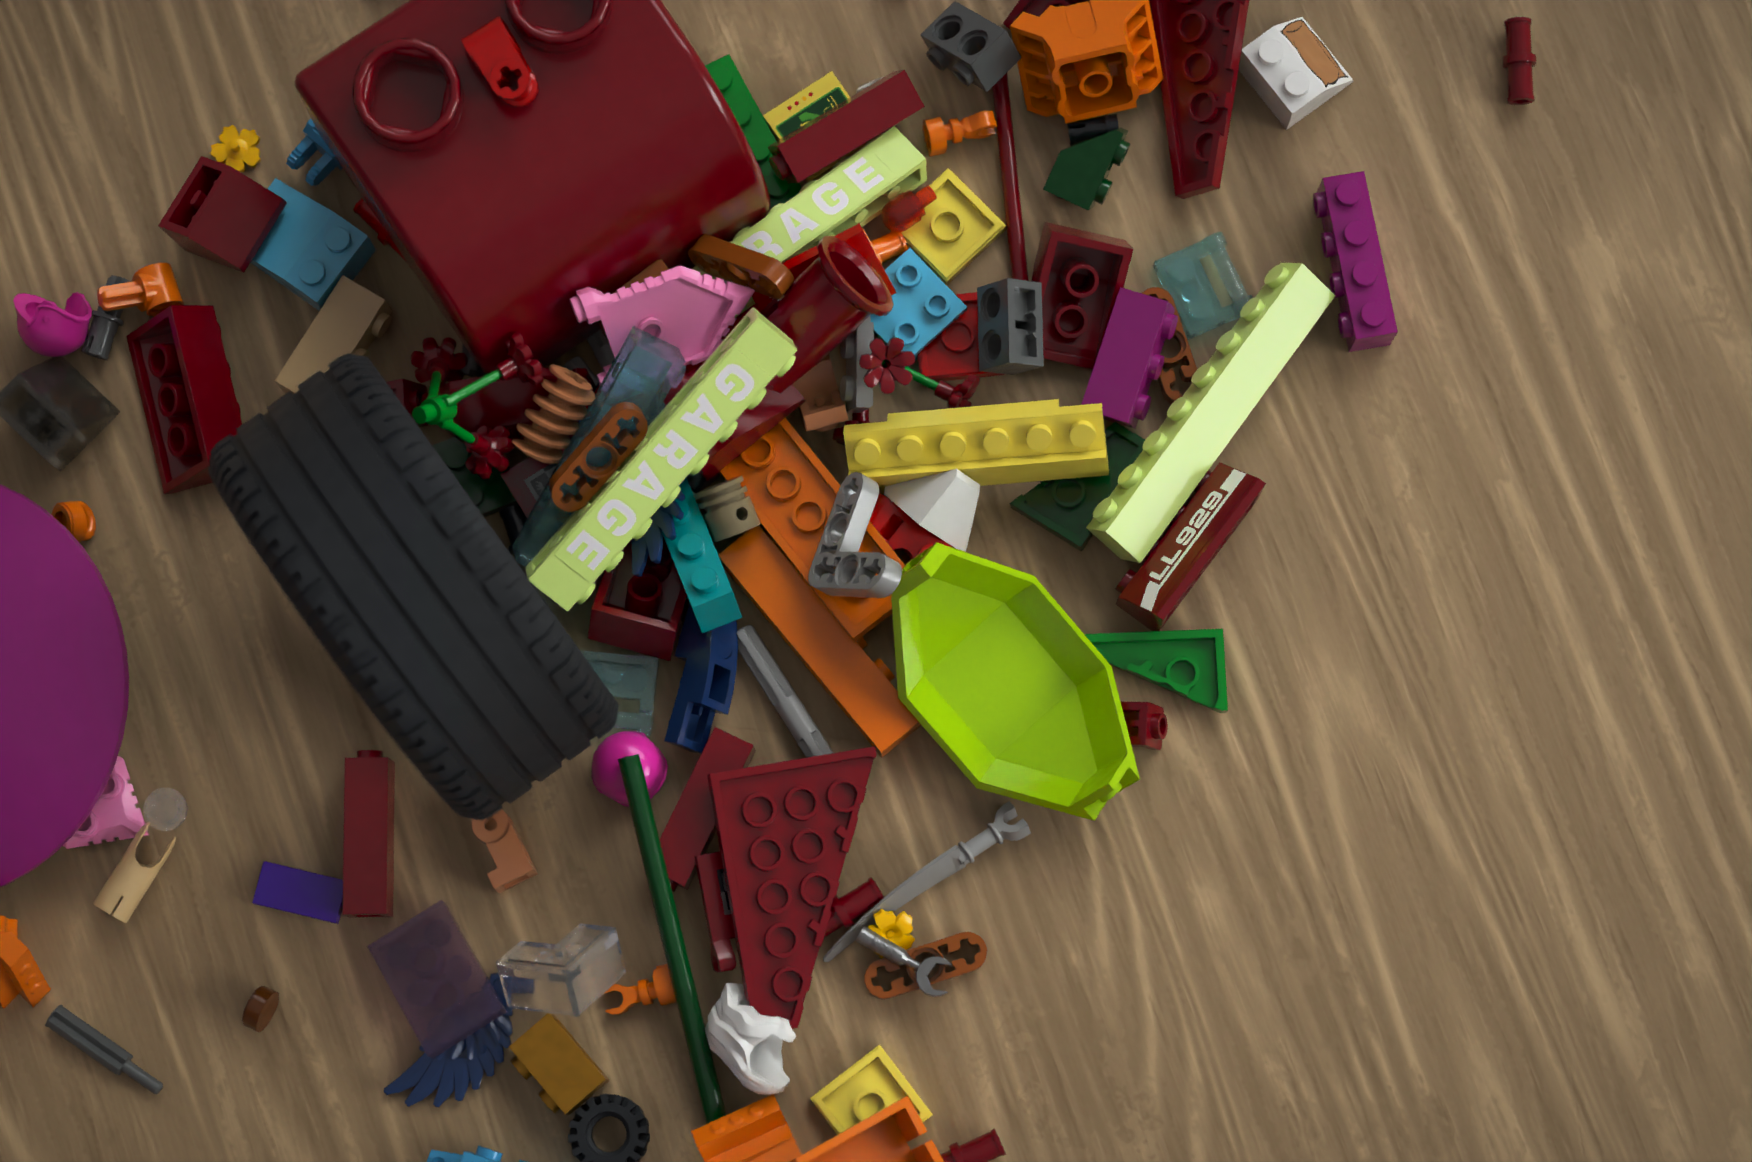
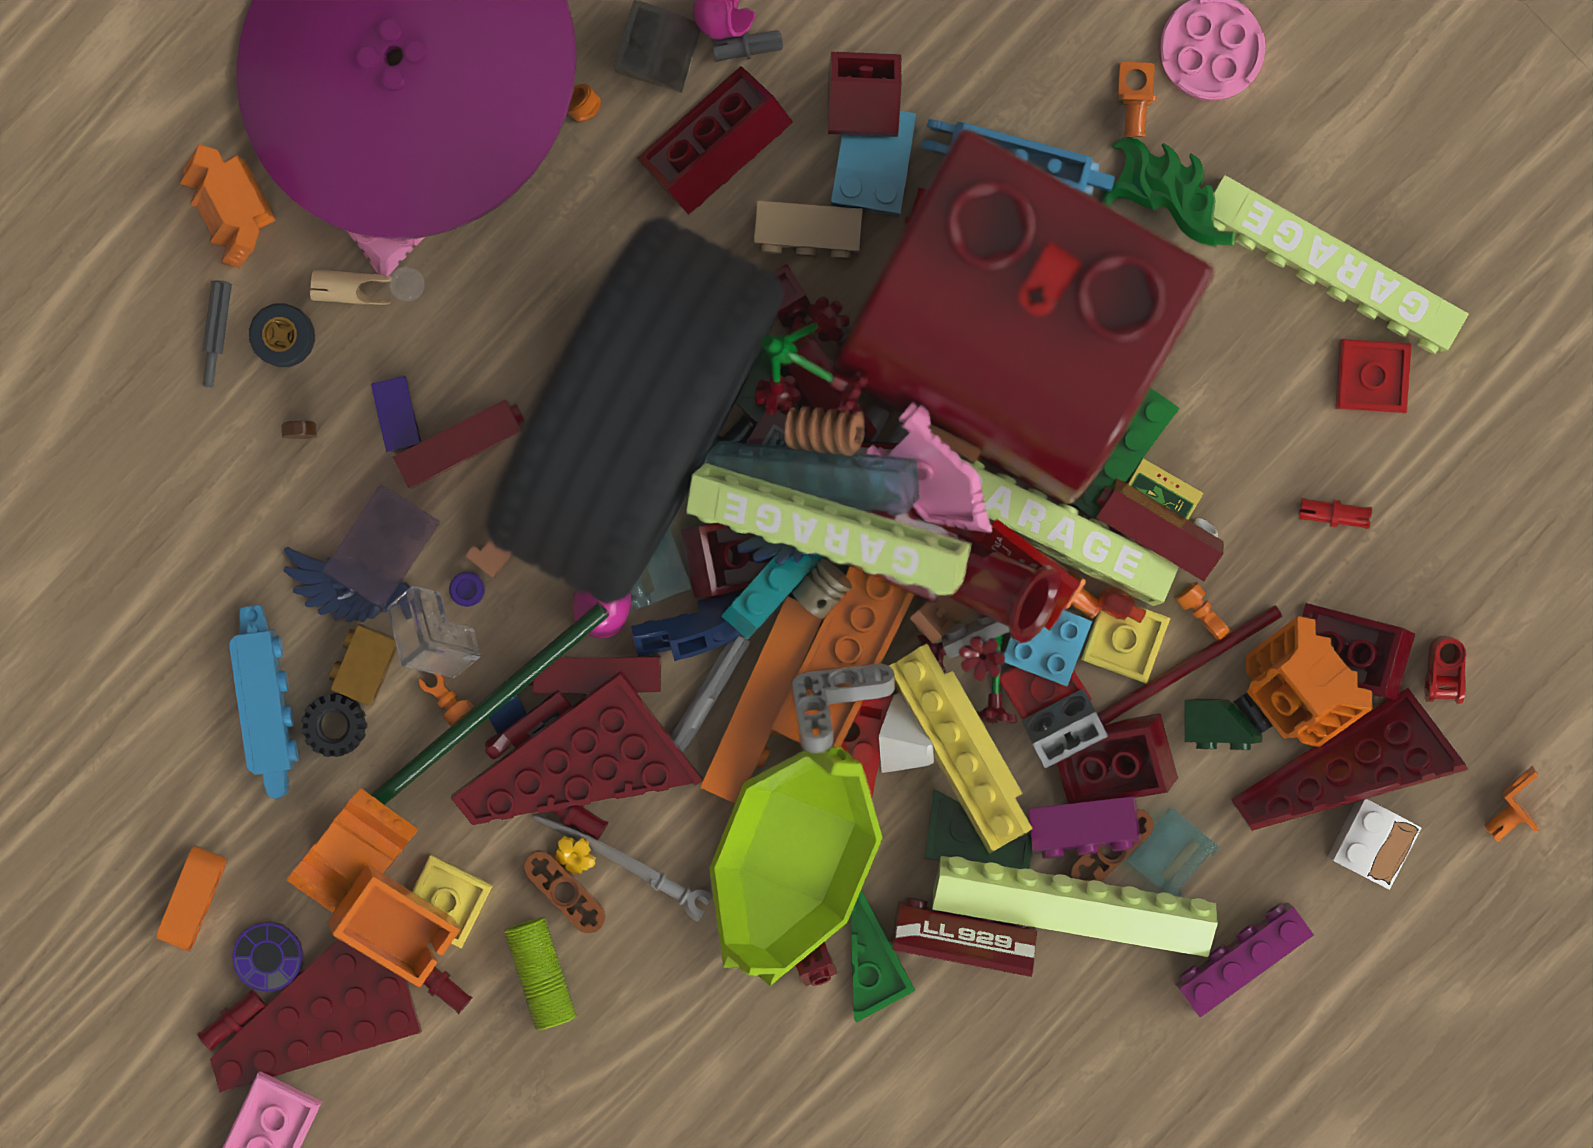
camera: 60 degrees right, 10 degrees up
orange axle [97,262,184,317] -> none
yellow plant [210,125,261,172] -> none
dark orange beam [549,402,648,512] -> none
dark orange beam [688,234,795,299] -> none
white hair [705,983,796,1095] -> none
flat silver piece [856,926,952,997] -> none
dark grey brick [920,1,1022,92] -> none
dark red pin [1502,17,1536,105] -> none
none -> black wheel [249,303,315,367]
none -> dark purple tile [449,572,485,607]
none -> dark blue slope [489,693,527,734]
none -> lime piece [503,917,577,1030]

